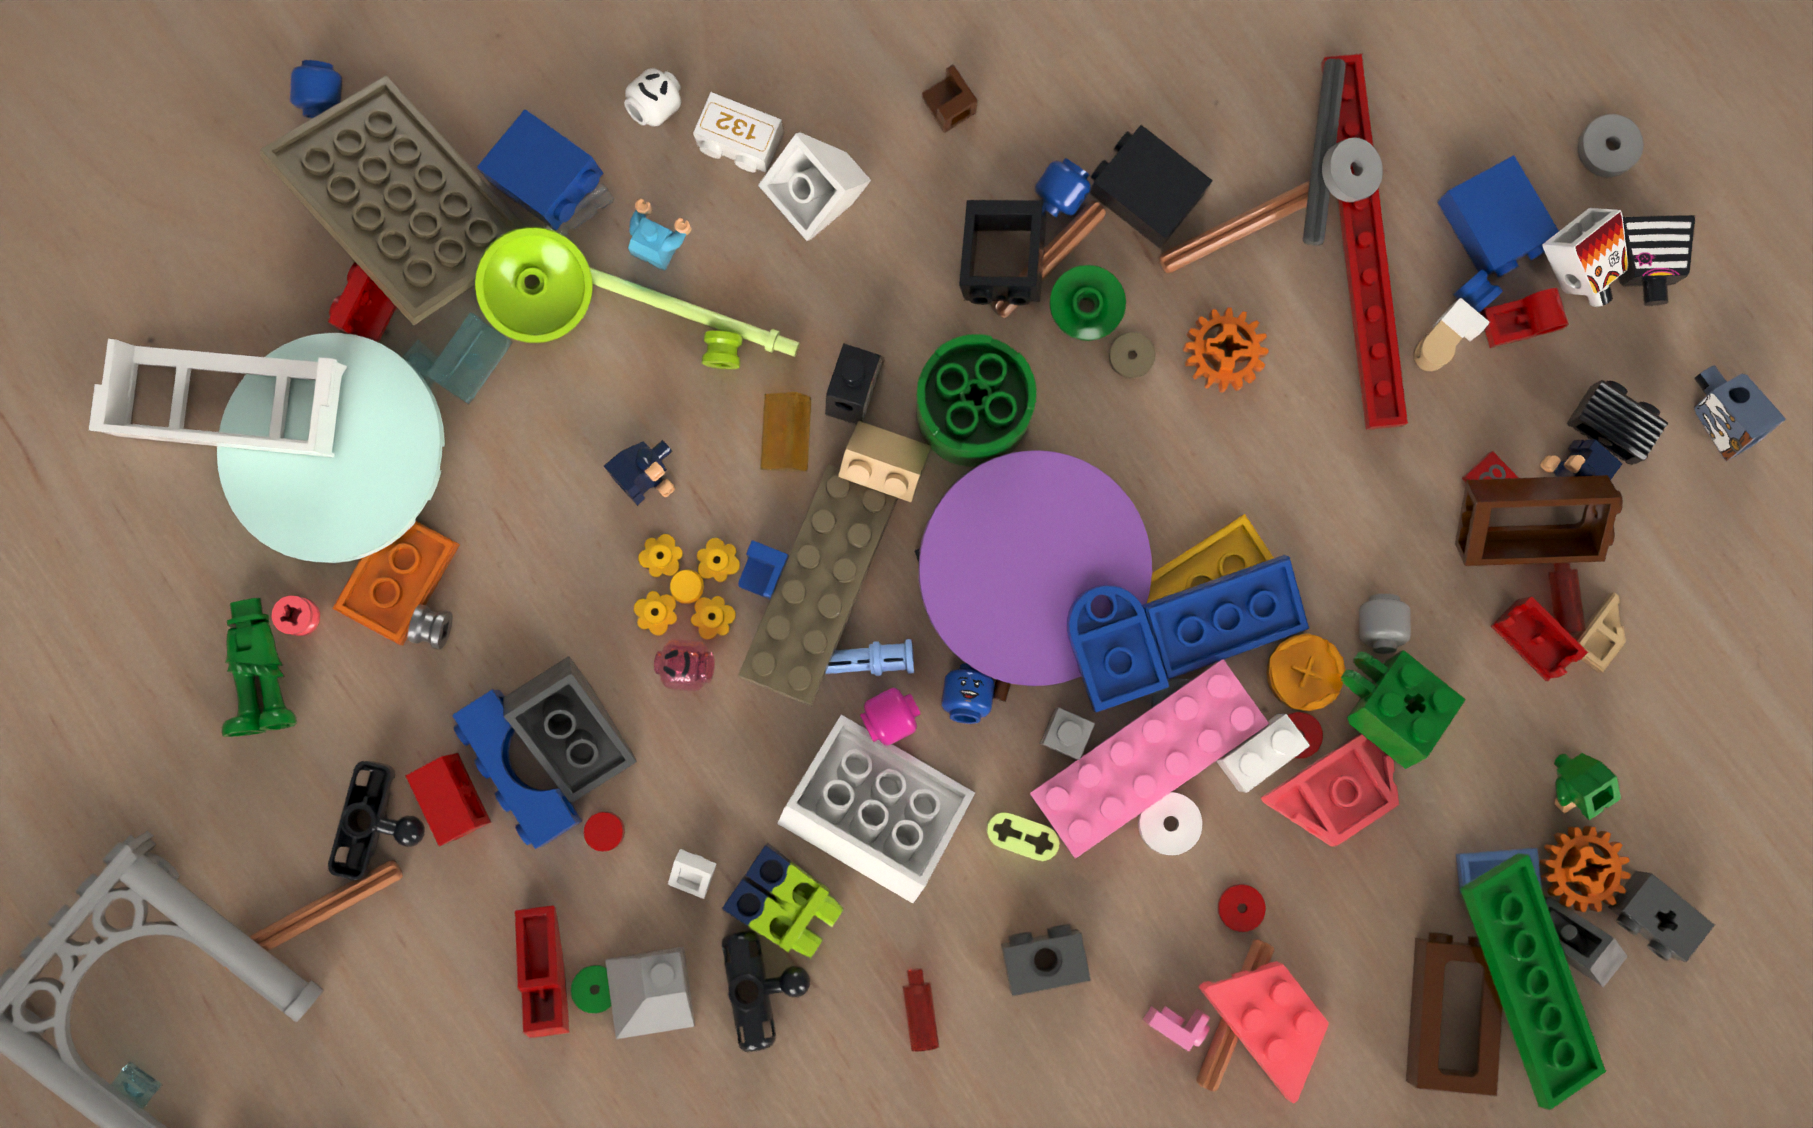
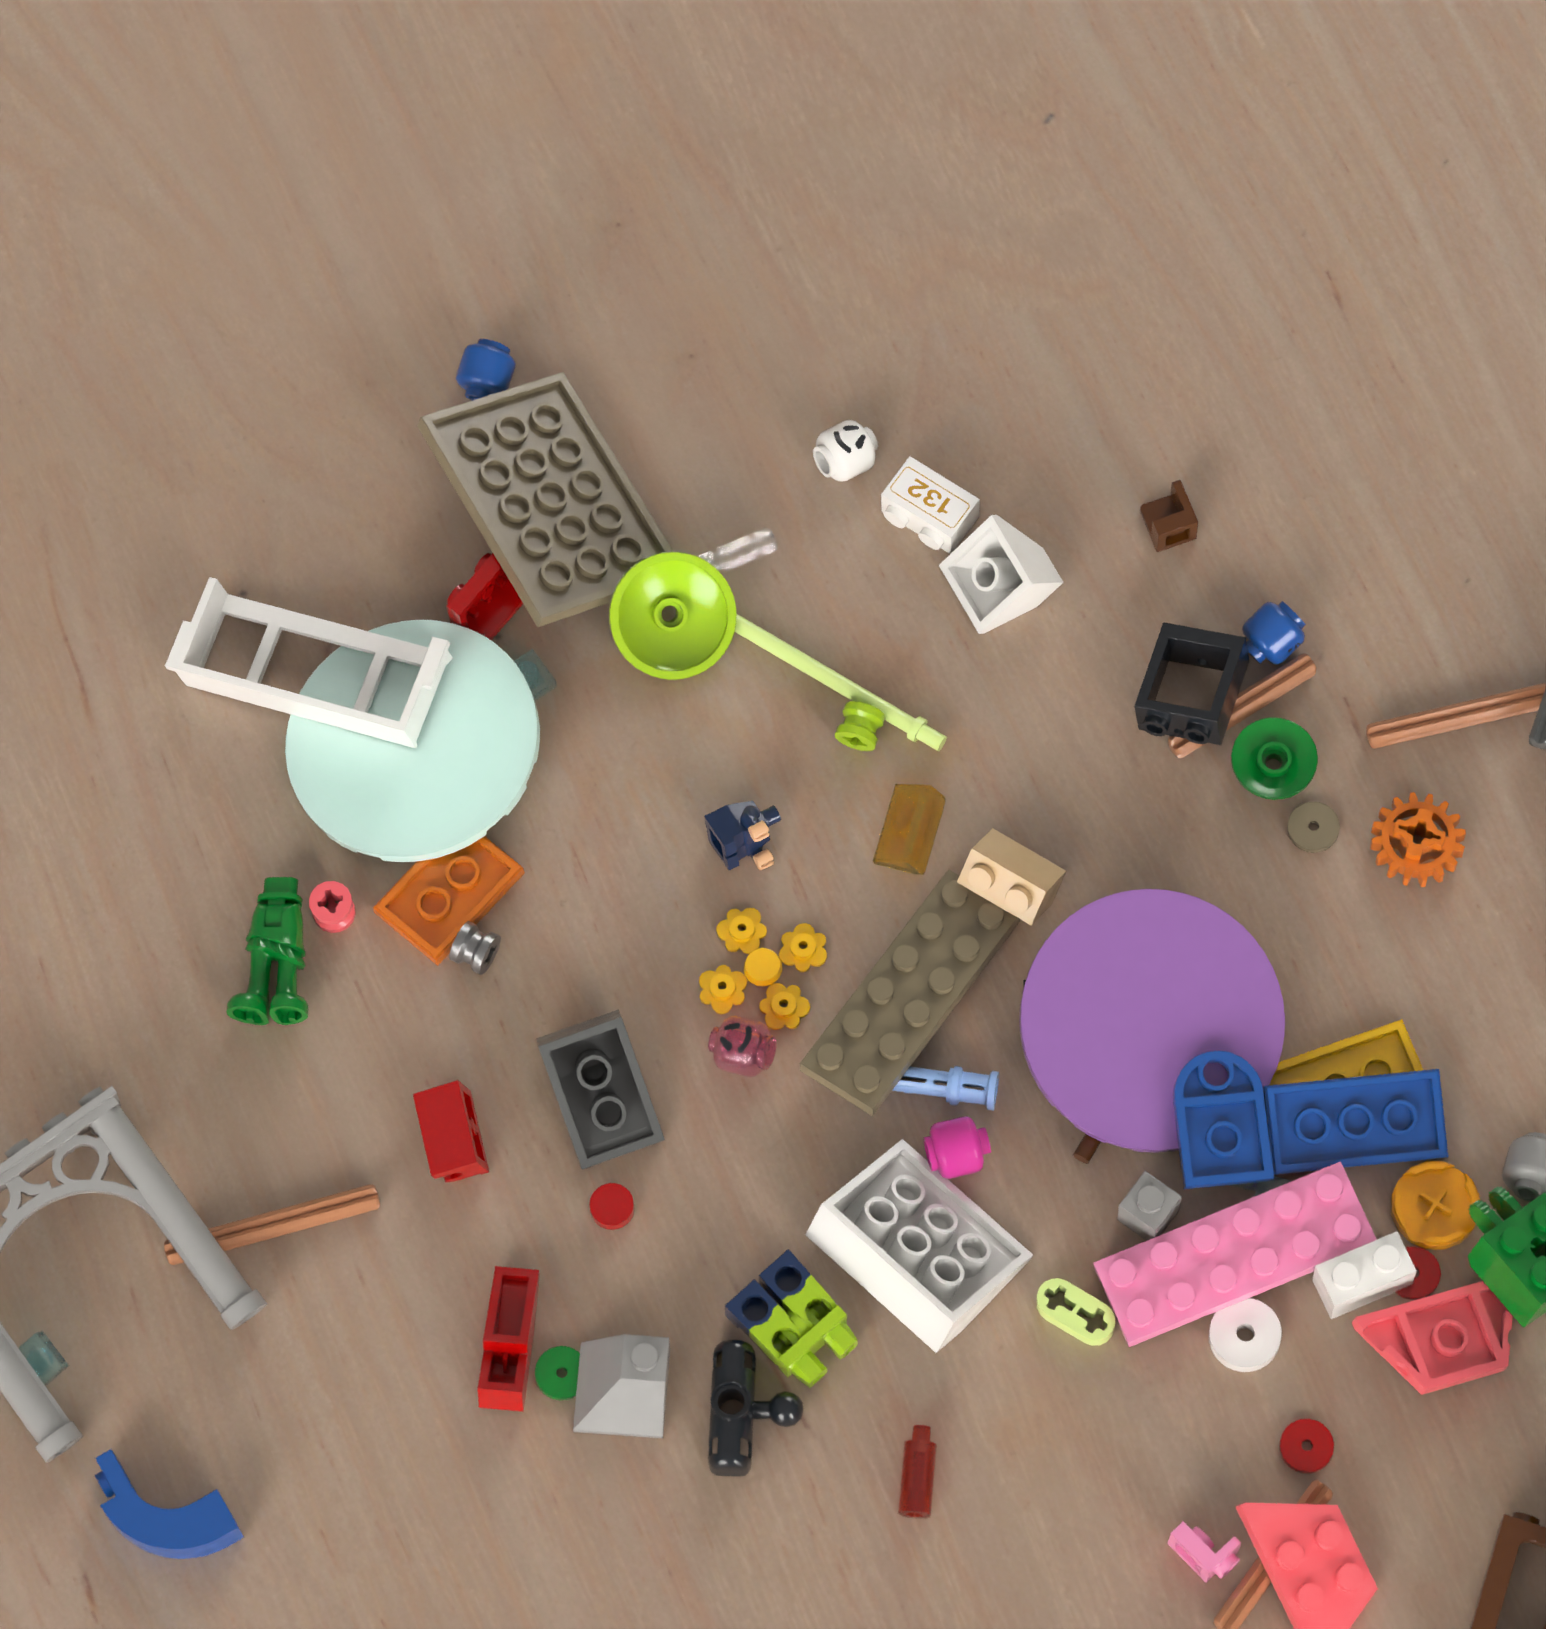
camera: 20 degrees right, 15 degrees down
black piece [328,761,425,880] -> none
clear light blue panel [427,312,512,404] -> none
blue arch [452,689,582,849] -> none
blue brick [477,109,603,231] -> none
medium azure piece [628,199,691,271] -> none
white plate [668,849,717,899] -> none
blue panel [738,540,789,600] -> none
black torso [825,343,884,425] -> none
green brick [916,334,1037,467] -> none
blue head [941,663,995,724] -> none
dark grey brick [1001,924,1091,996] -> none
black brick [1090,125,1213,249] -> none

